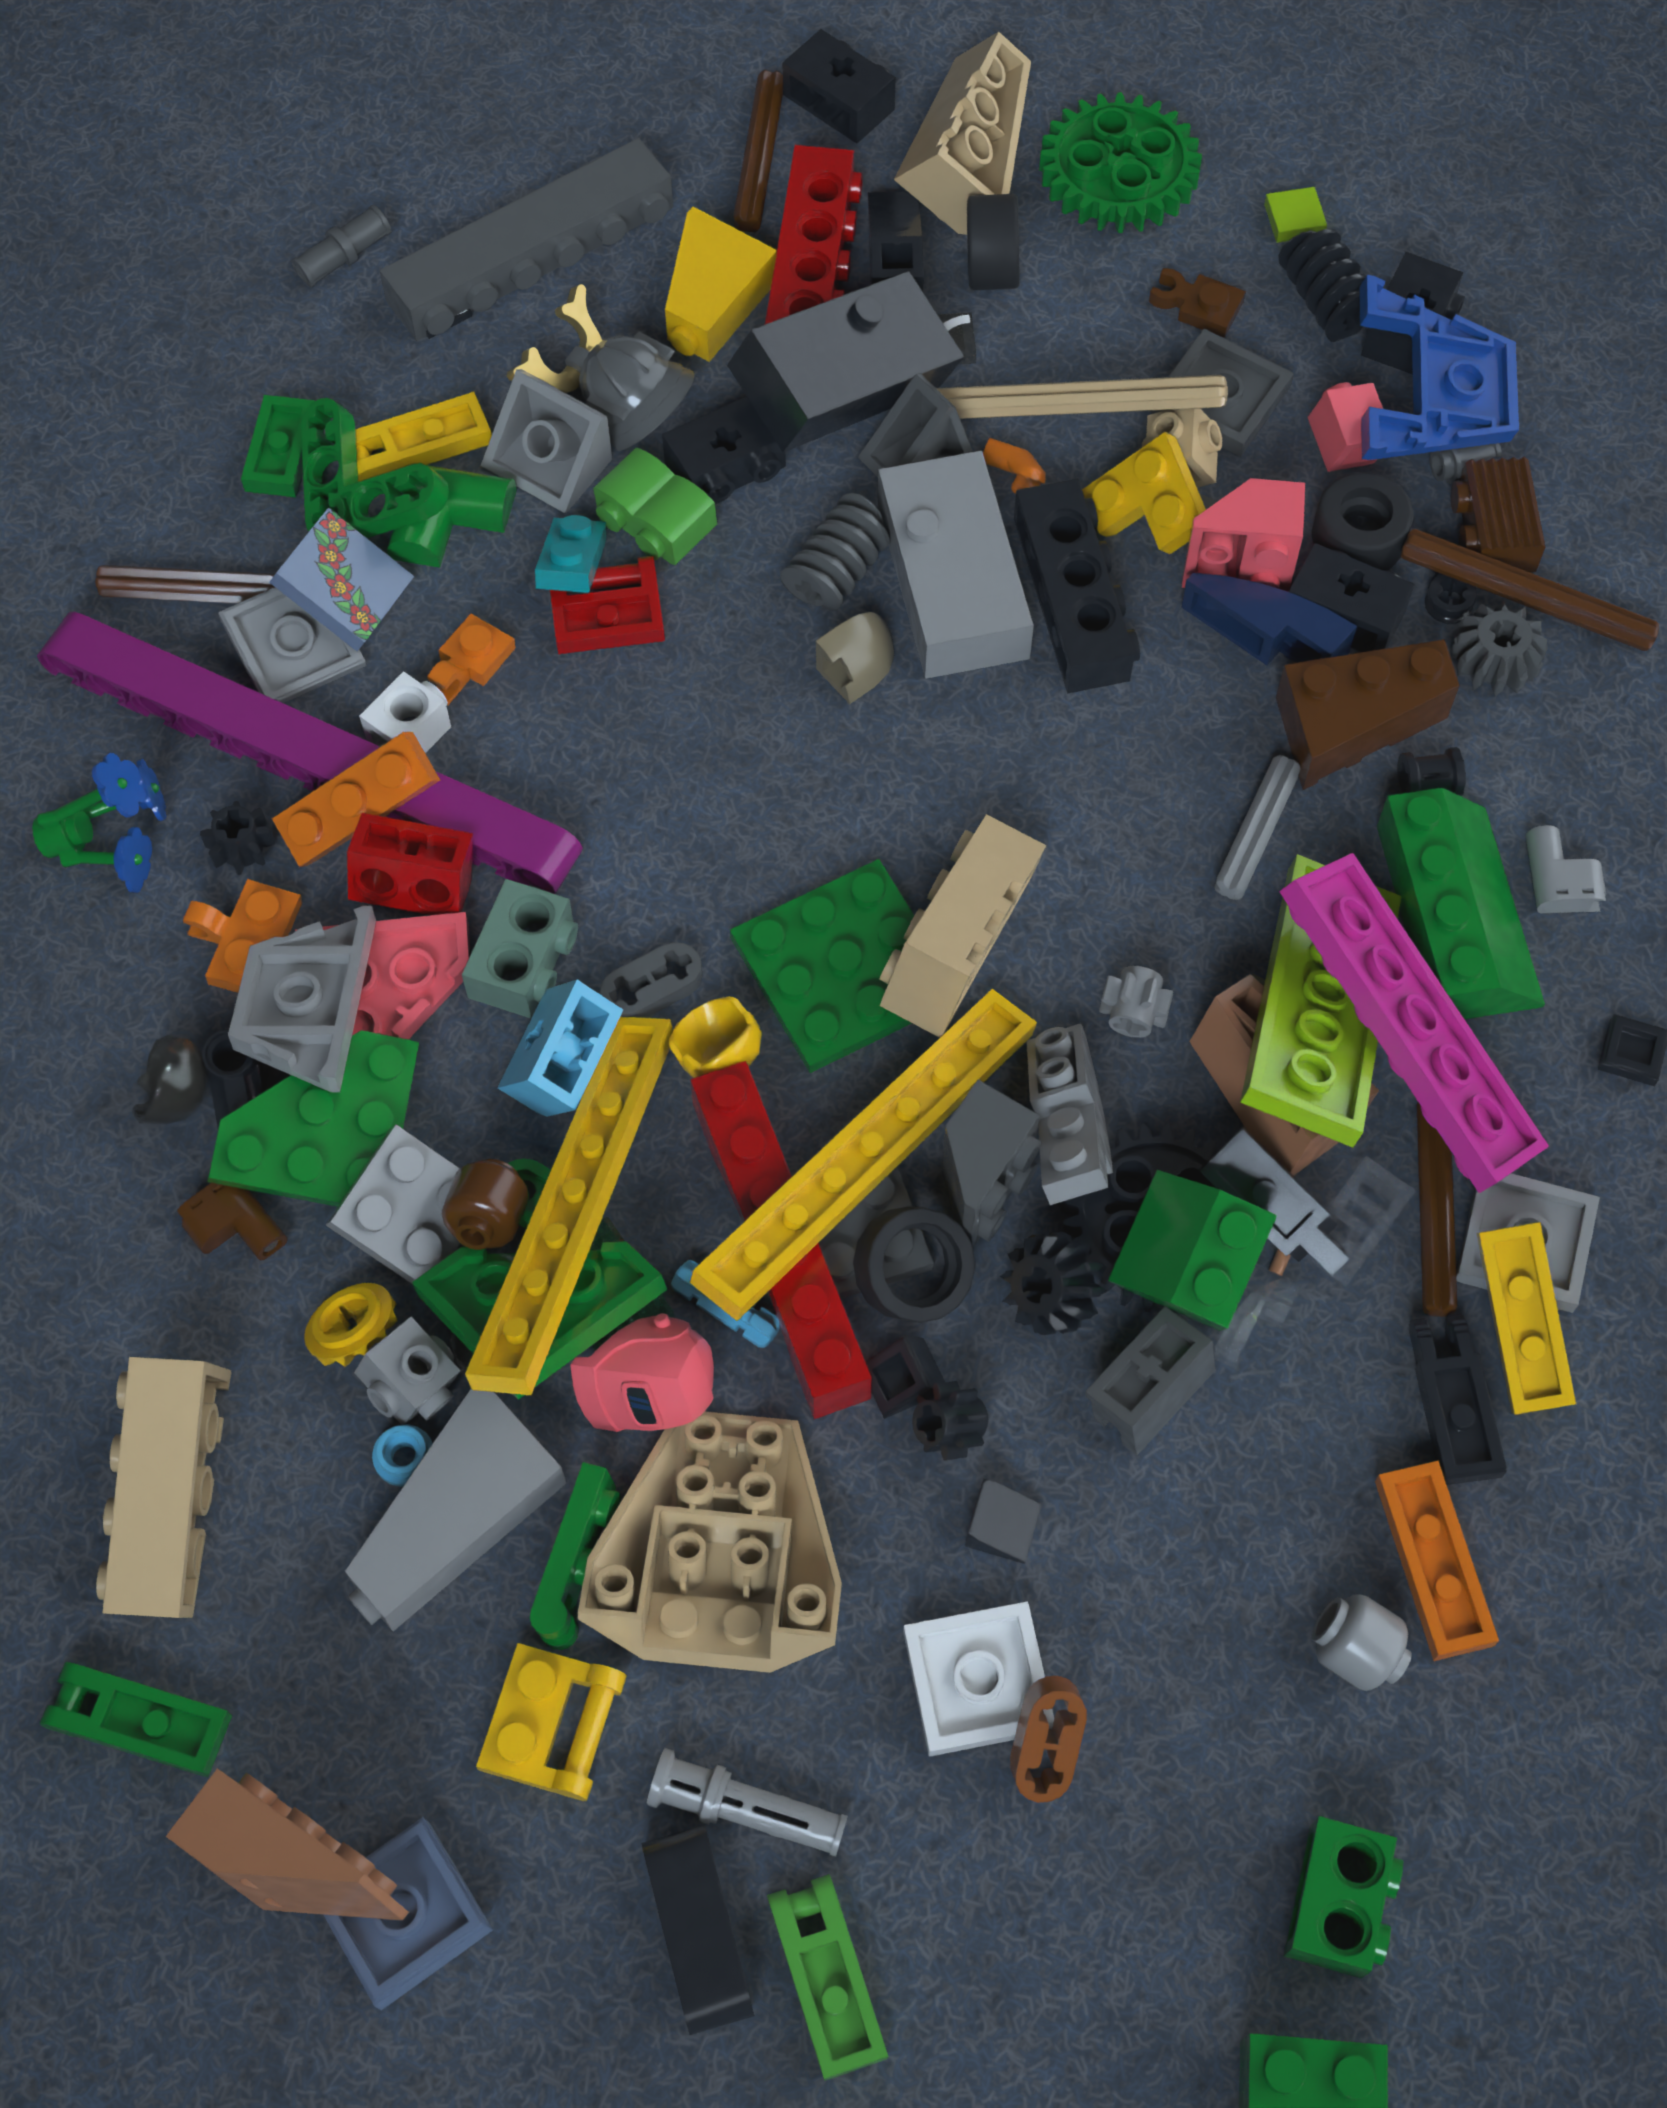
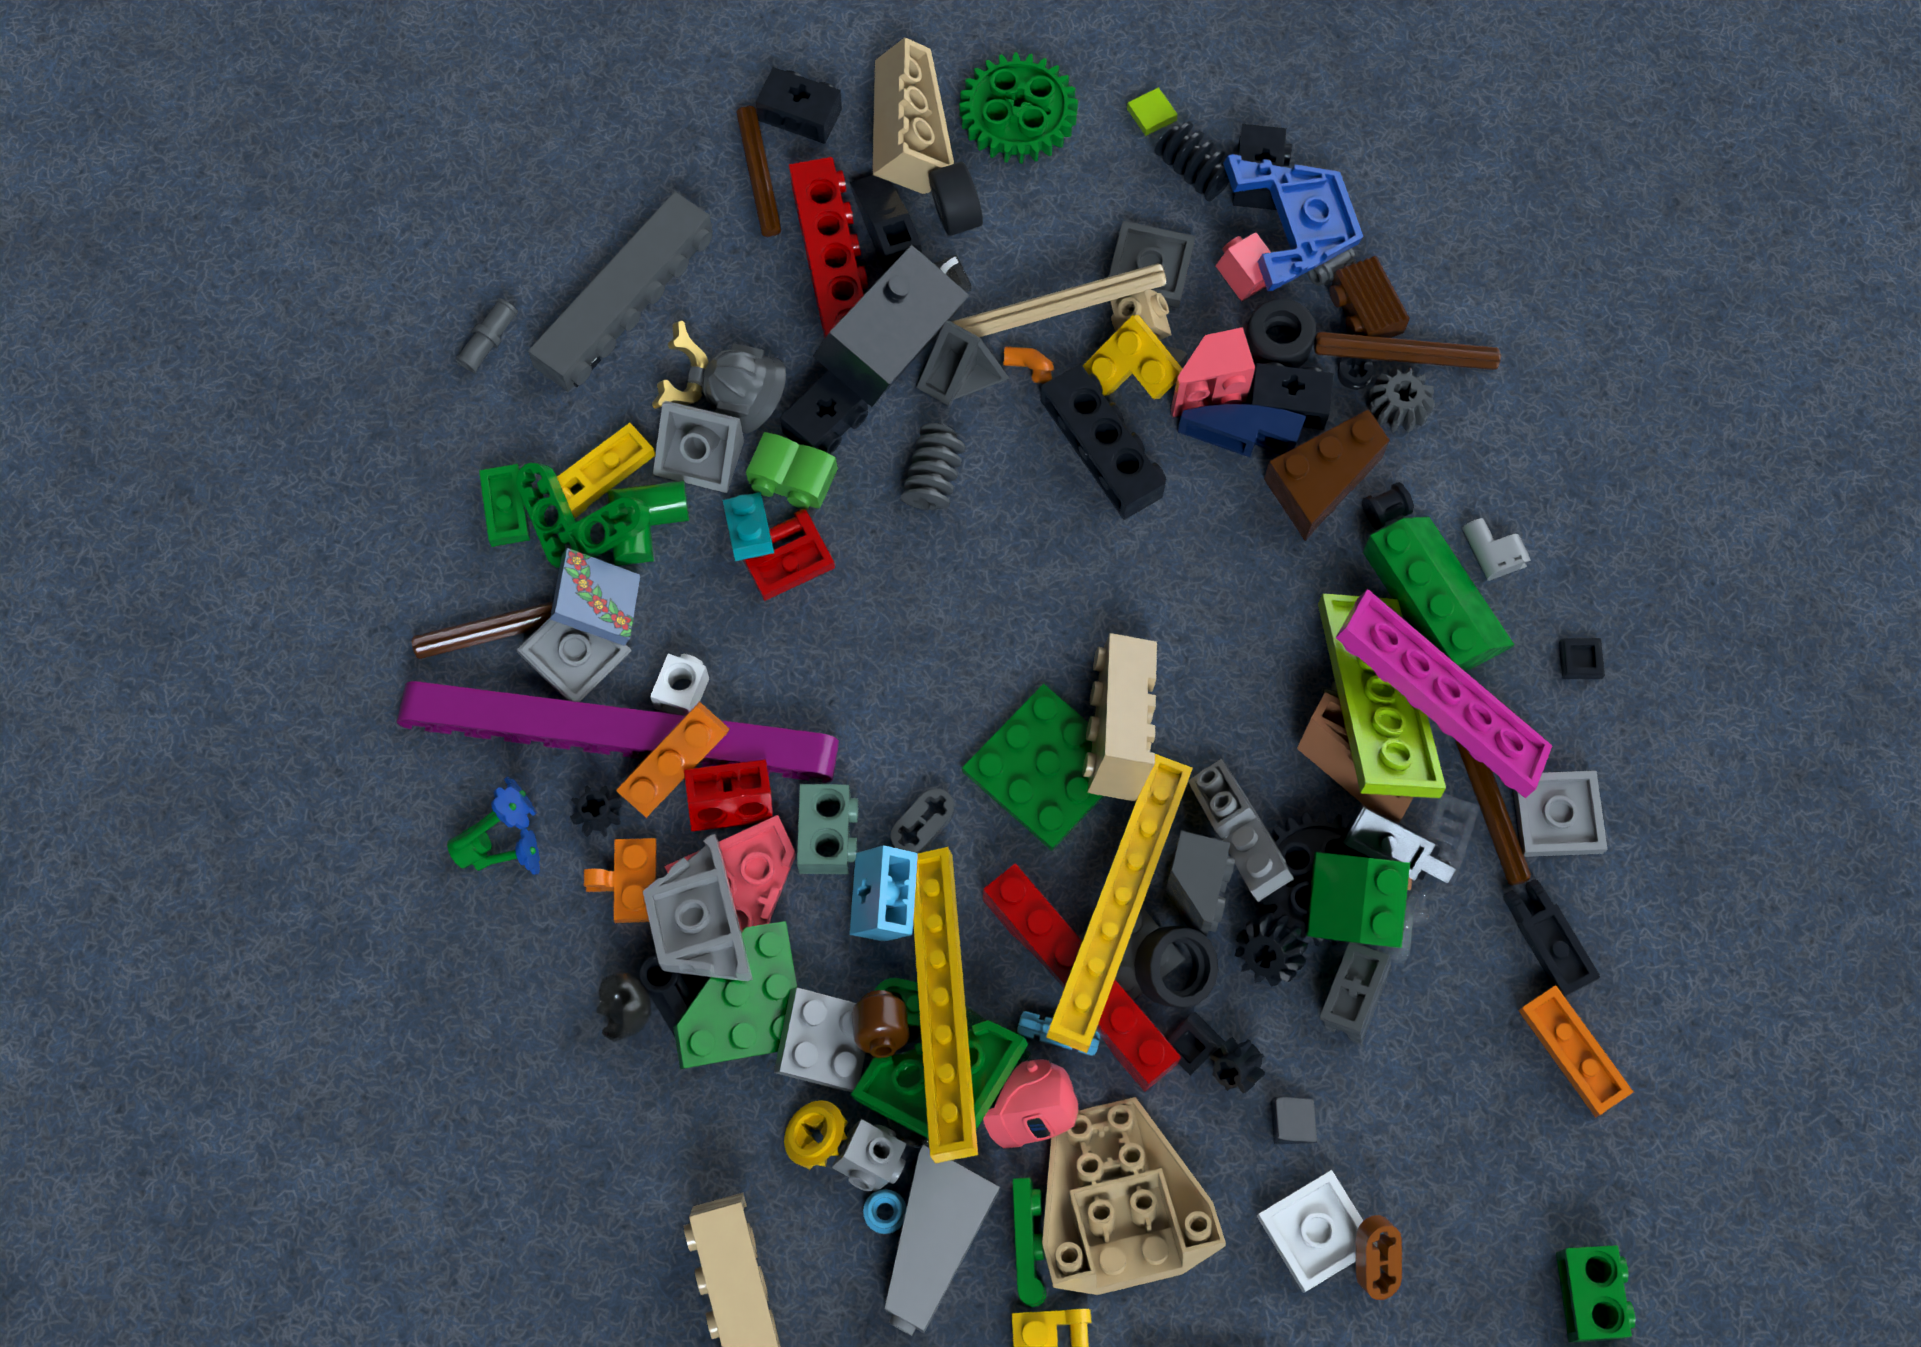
camera: 20 degrees left, 5 degrees up
reddish brown piece [177,1183,287,1261] -> none
orange plate [427,614,516,706] -> none
yellow slope [665,207,777,362] -> none
yellow hair [669,996,762,1078] -> none
dark tan brick [816,612,894,704] -> none
light grey brick [878,450,1034,679] -> none
light grey gear [1099,966,1174,1037] -> none
reddish brown plate [1149,268,1246,338] -> none
light grey axle [1214,755,1301,900] -> none
light grey head [1312,1594,1412,1691] -> none
yellow plate [1476,1222,1576,1415] -> none

